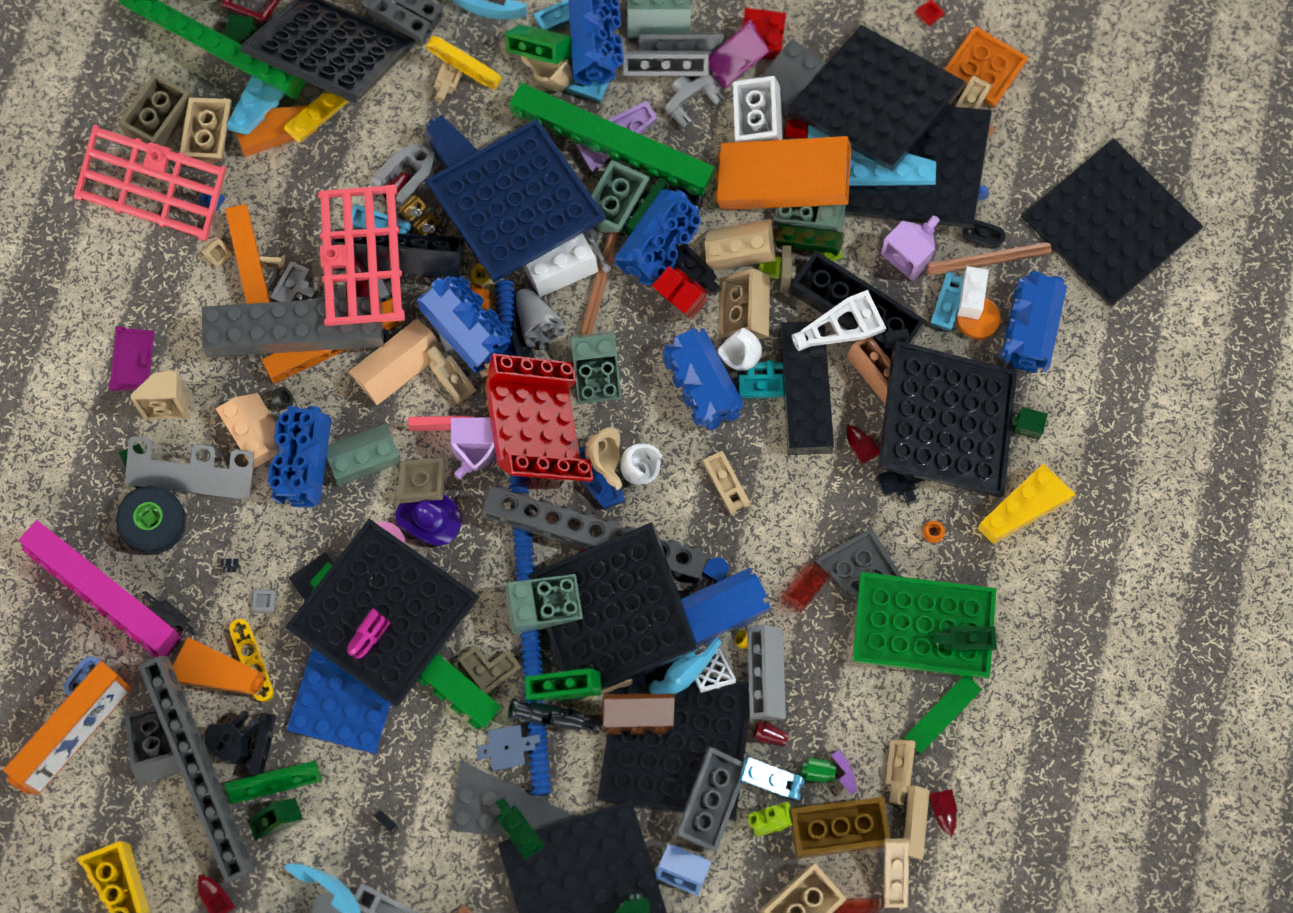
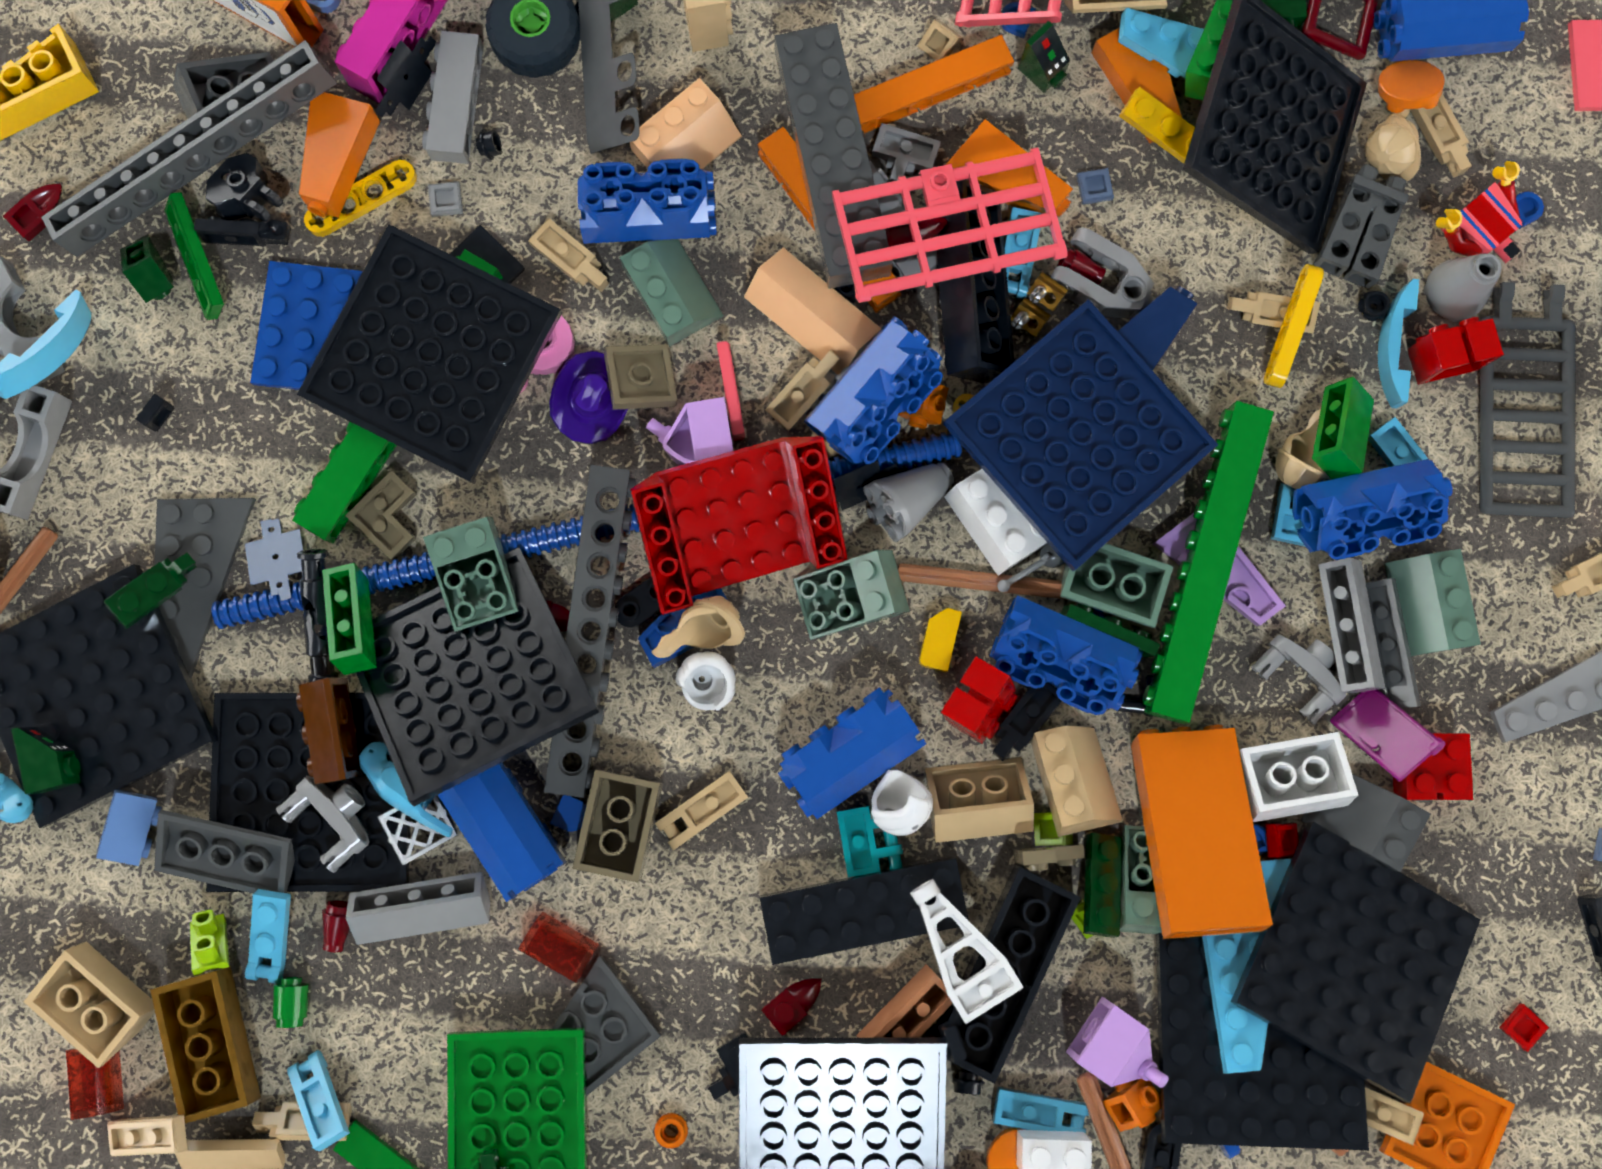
camera: 80 degrees right, 10 degrees up
tan slope [259,253,285,269] -> none
pearl dark grey tile [270,386,294,410] -> none
dark pink arm [347,609,391,659] -> none
yellow hinge [734,629,748,649] -> none
medium lavender slope [831,750,857,795] -> none
none -> light grey connector [276,776,369,872]
none -> medium azure plate [287,1050,350,1152]
none -> light grey brick [422,31,484,164]
none -> tan hinge [528,218,609,292]
none -> dark tan brick [572,769,663,883]
none -> black plate [614,577,660,628]
none -> yellow piece [919,608,962,673]
none -> orange slope [946,119,1073,217]
none -> black plate [952,1071,985,1095]
none -> slope [1018,21,1070,93]
none -> sand blue tile [1076,168,1114,205]
none -> orange brick [1102,1078,1161,1132]
none -> black plate [1358,291,1390,321]

